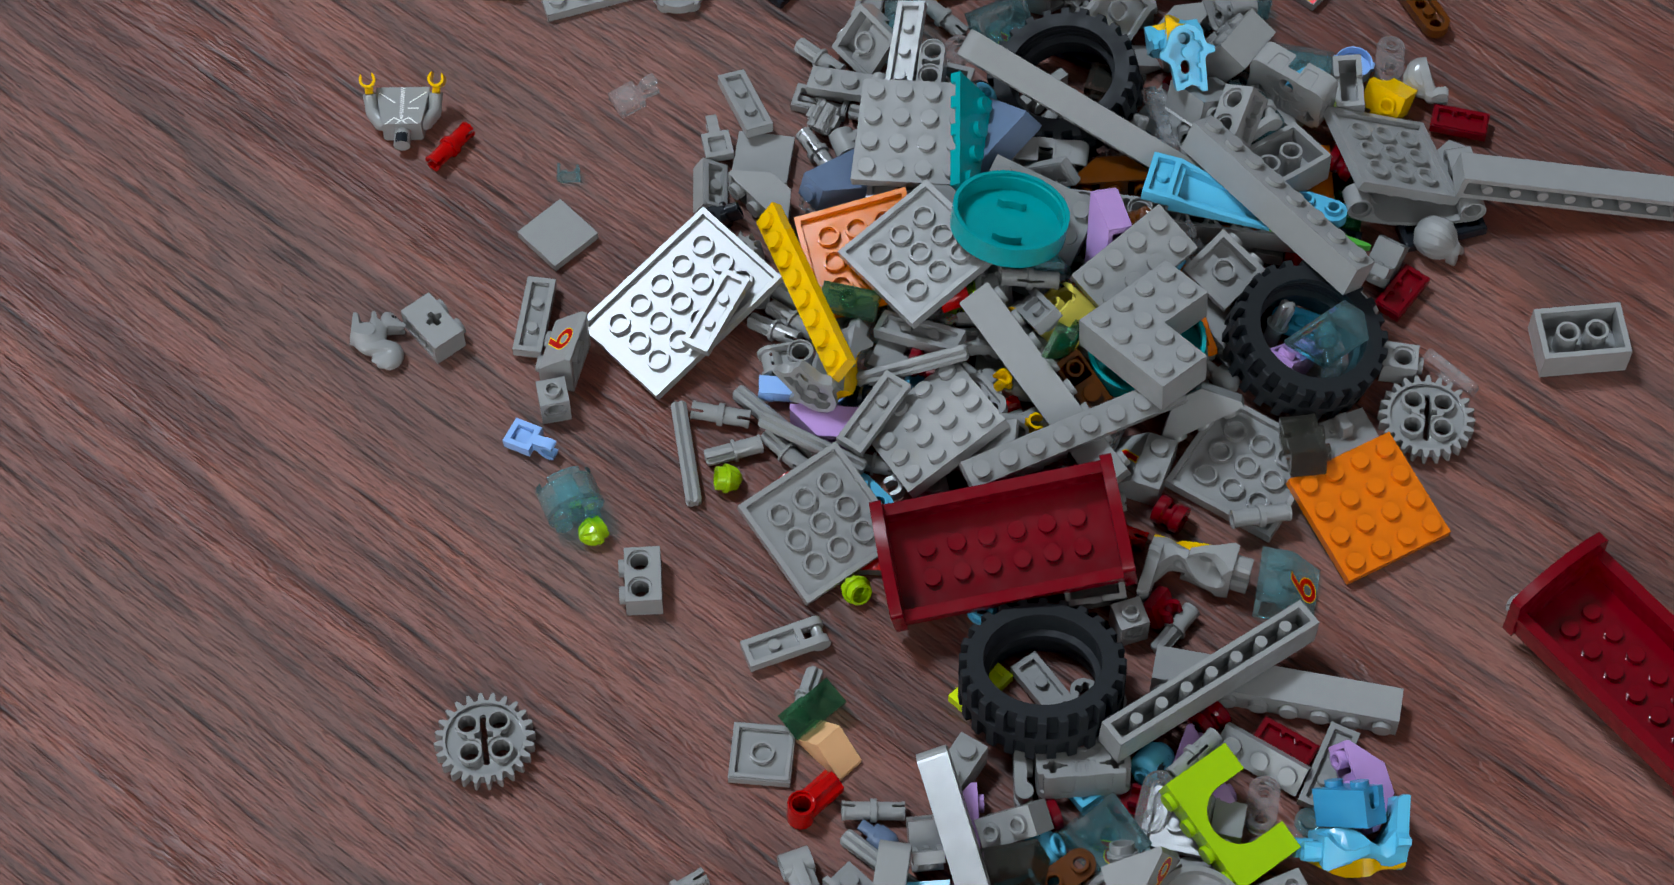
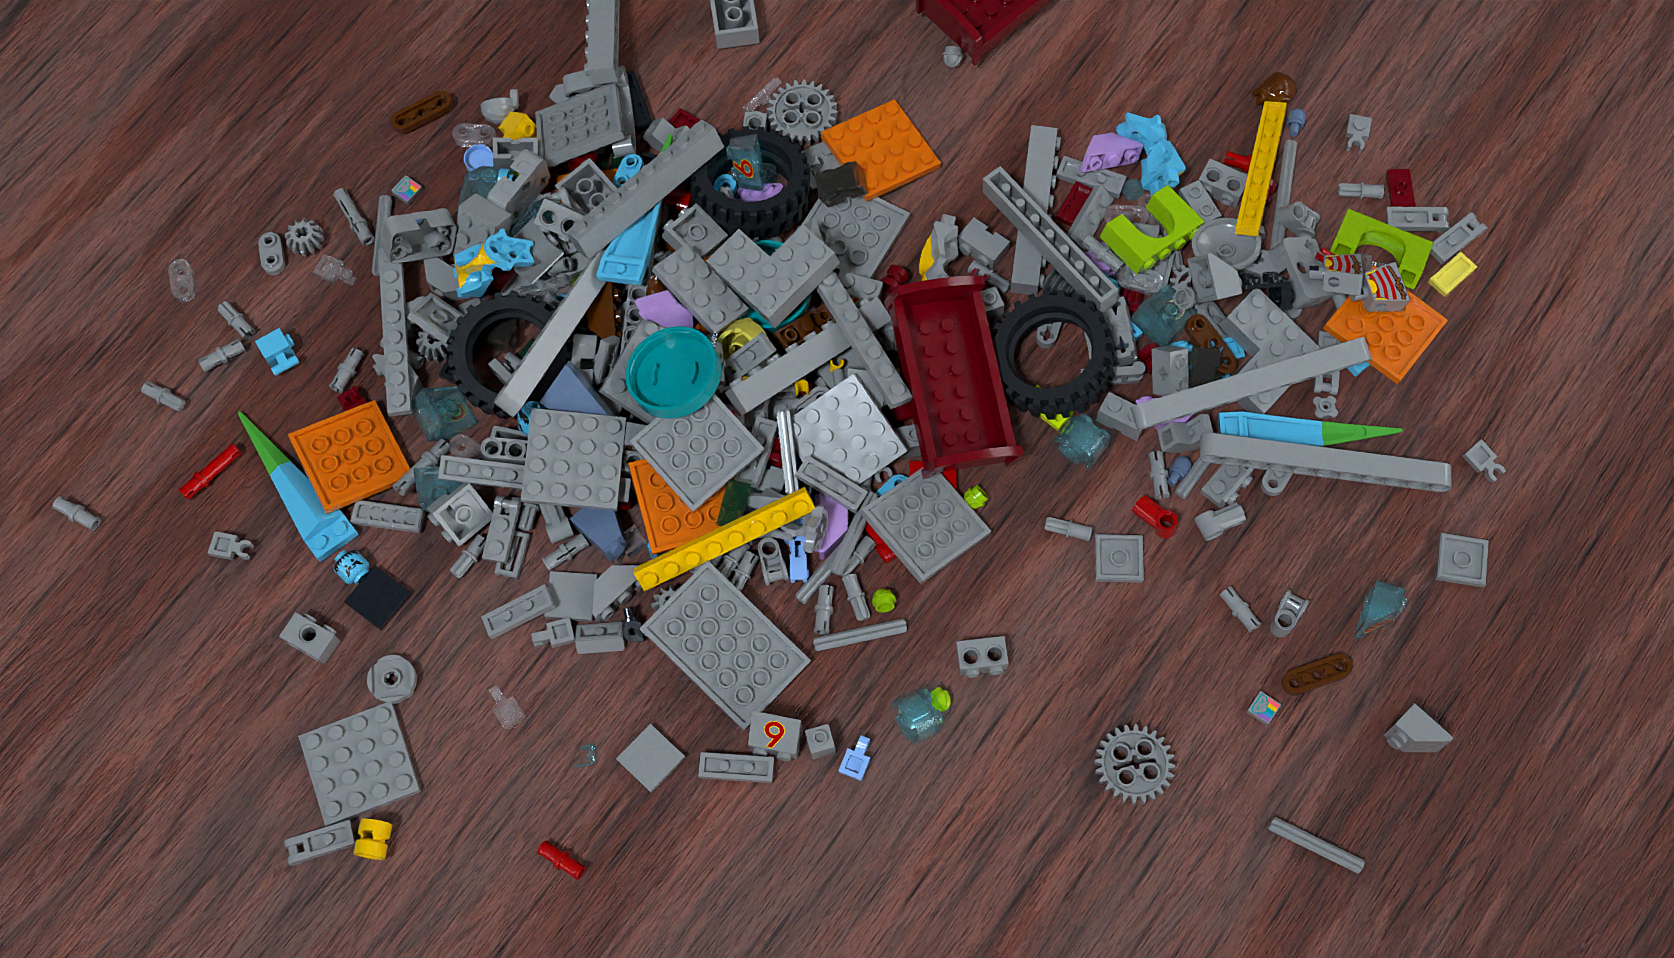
camera: 90 degrees left, 10 degrees up
light grey animal [349,311,406,370] -> none
light grey torso [359,71,447,151] -> none
light grey brick [401,292,466,364] -> none
plate [681,268,751,357] -> none
light grey plate [740,616,831,672] -> none
clear green slope [778,677,847,740] -> none
light nougat slope [796,719,862,781] -> none
light grey gear [806,100,842,136] -> none
teal wing [950,71,992,191] -> none
light grey plate [1010,651,1074,705] -> none
clear green slope [1041,319,1079,359] -> none
light grey pin [1229,502,1293,529] -> none
clear light blue slope [1252,546,1320,619] -> none
dark azure brick [1312,778,1387,829] -> none
light grey piece [1413,215,1464,266] -> none
dark red plate [1429,103,1490,142] -> none
none -> light grey brick [957,217,1010,269]
none -> clear light blue brick [1054,414,1110,468]

